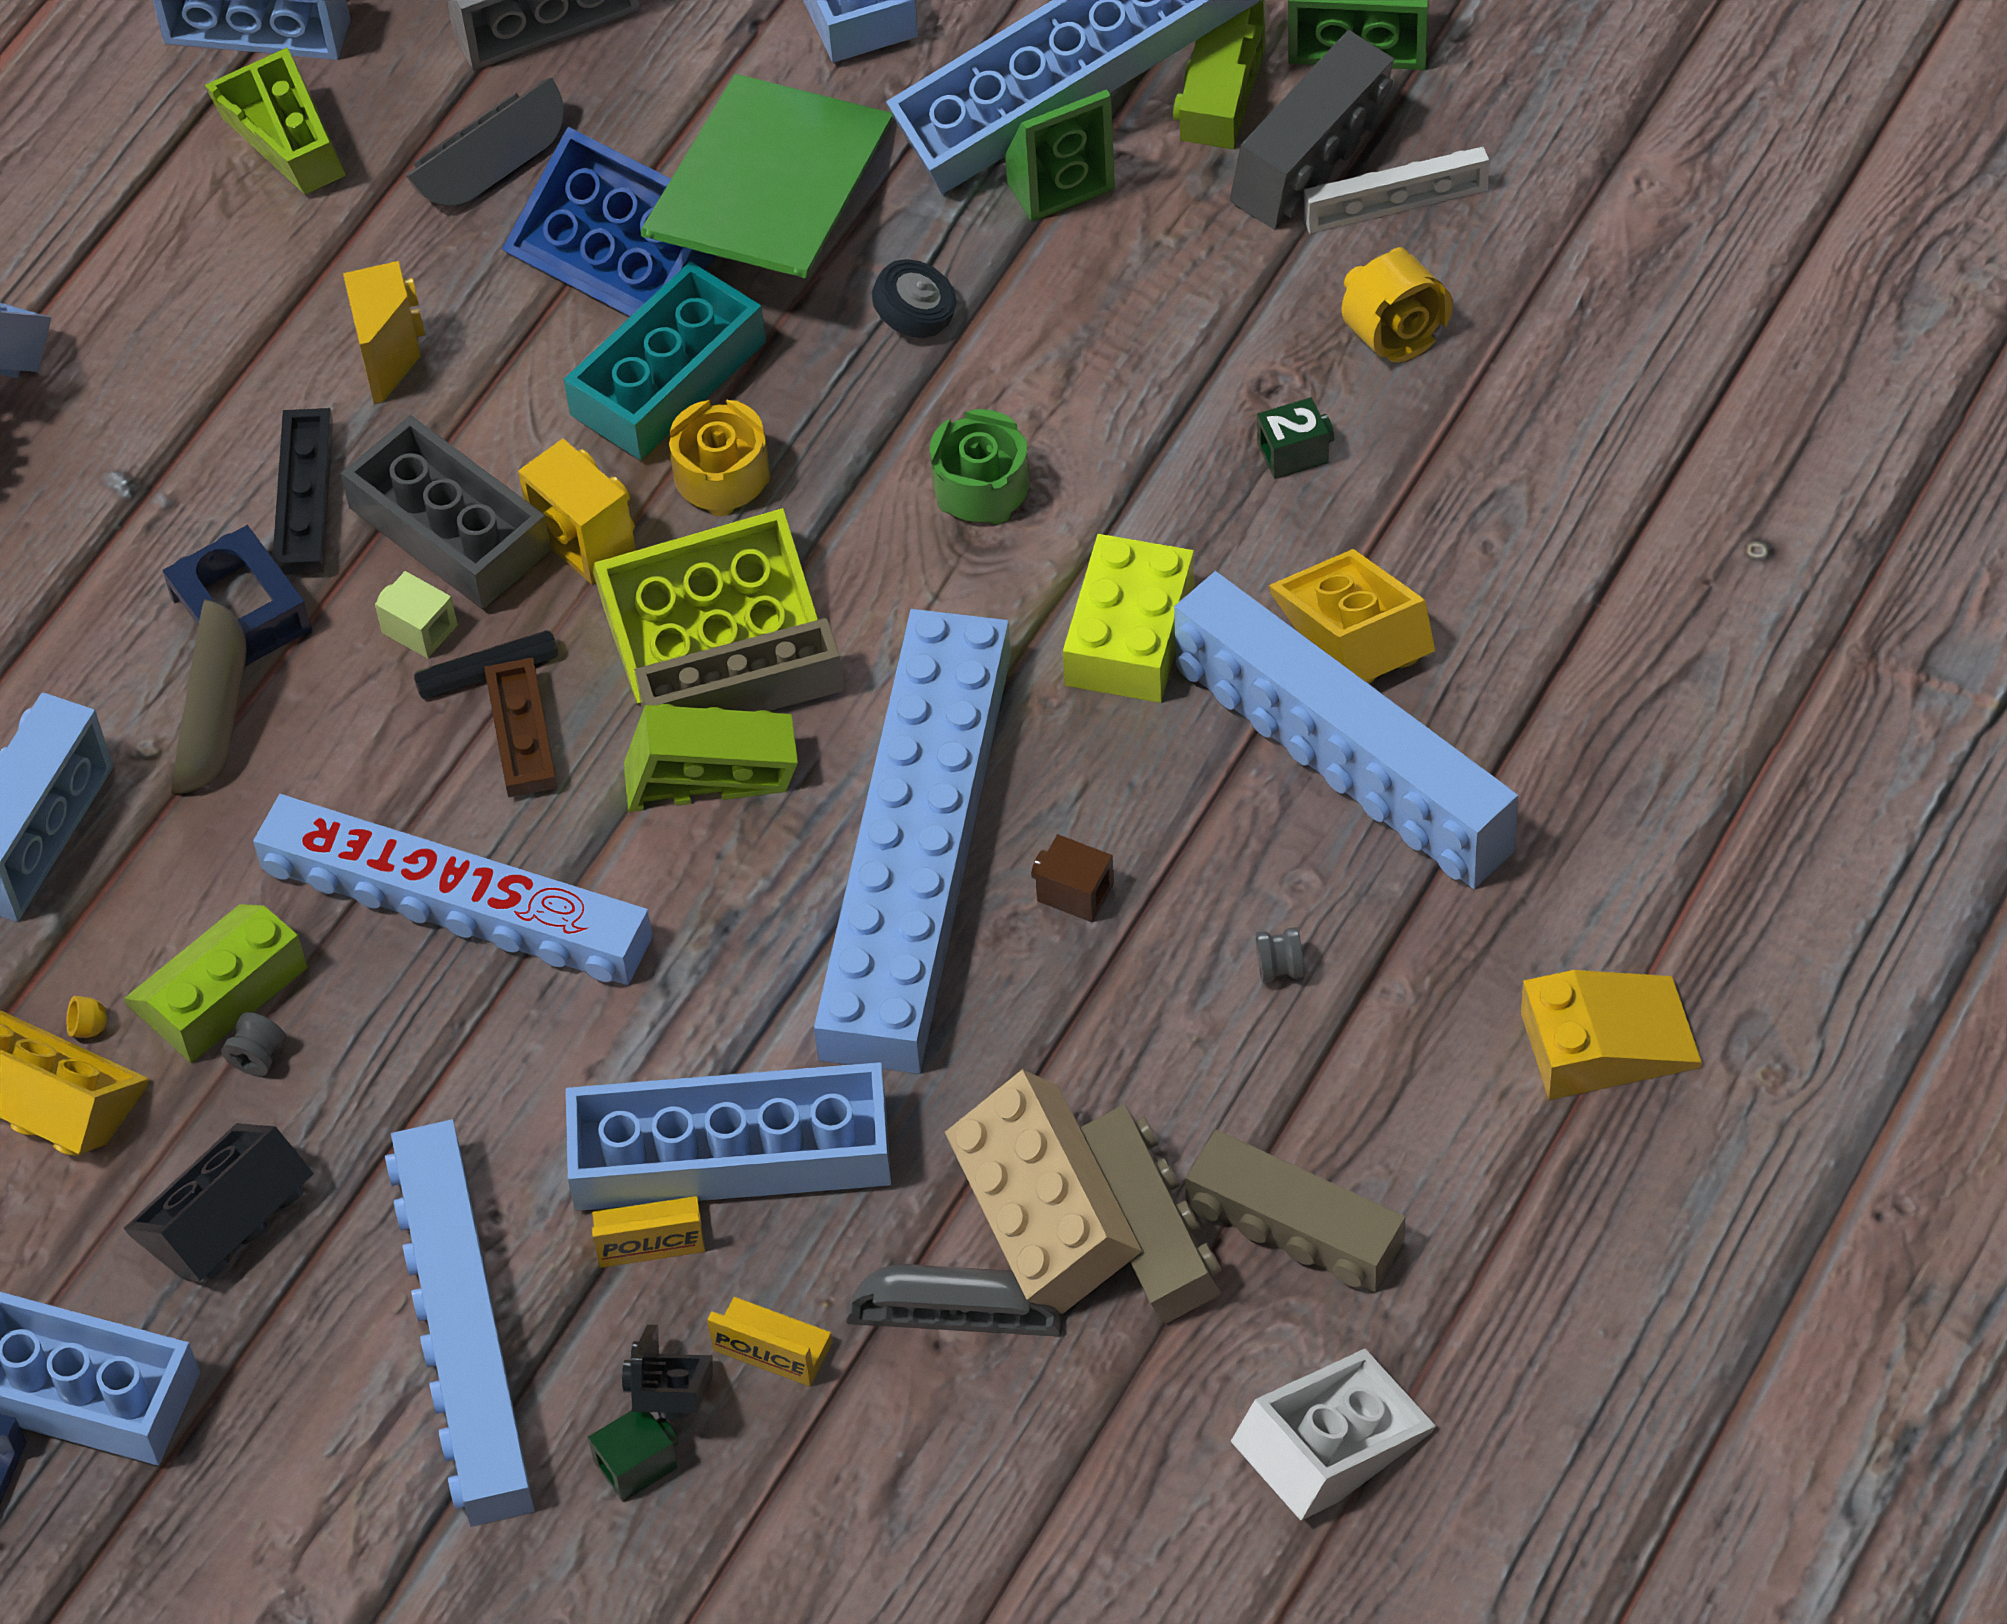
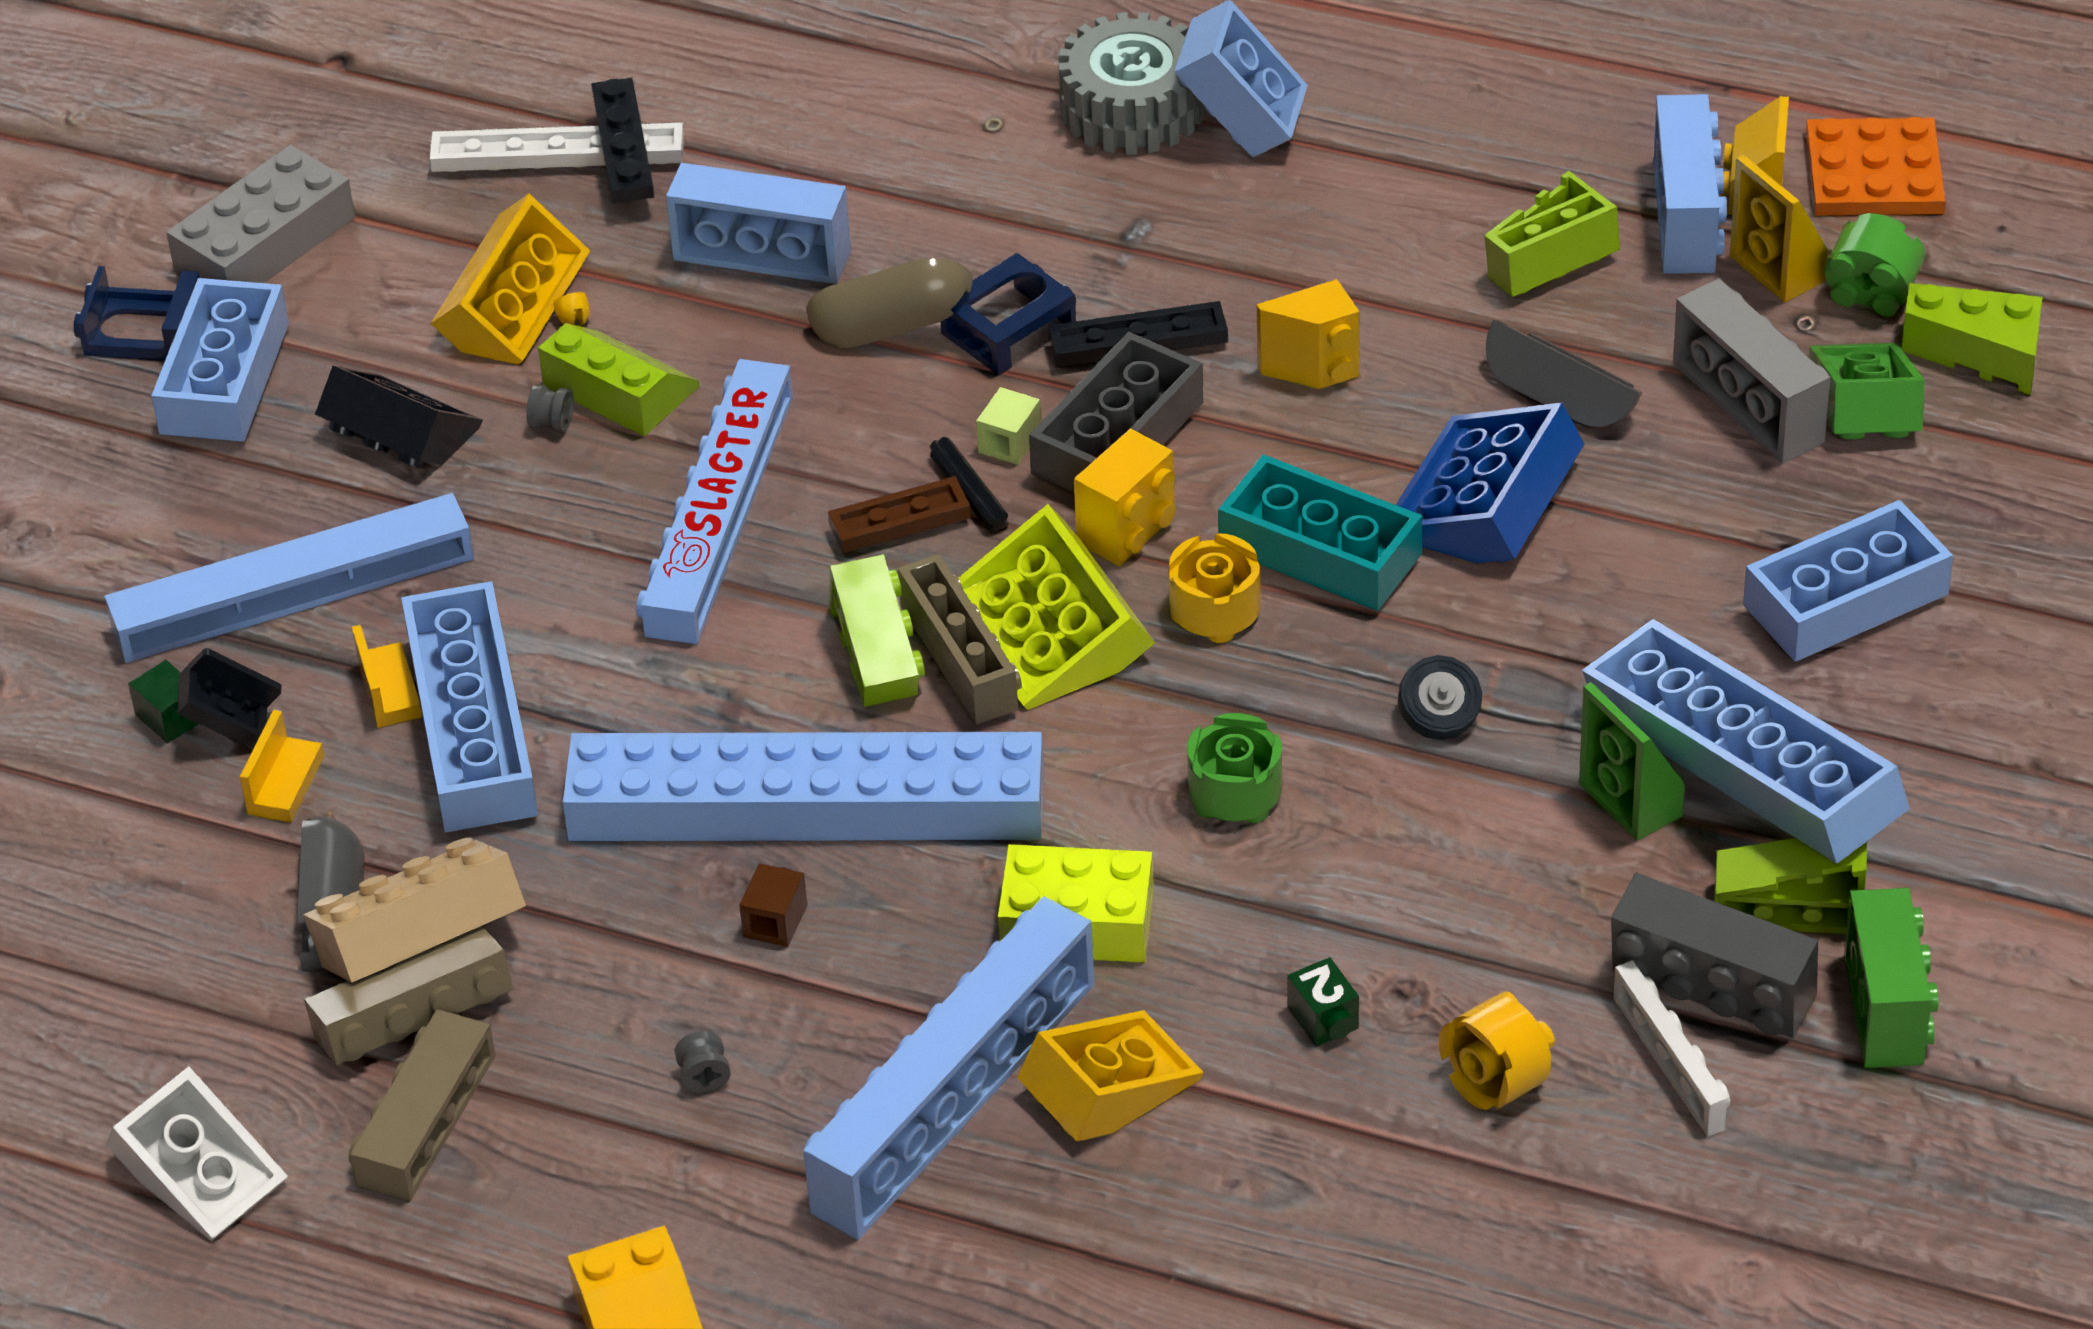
camera: 80 degrees right, 10 degrees down
bright green piece [641,73,893,278] -> none

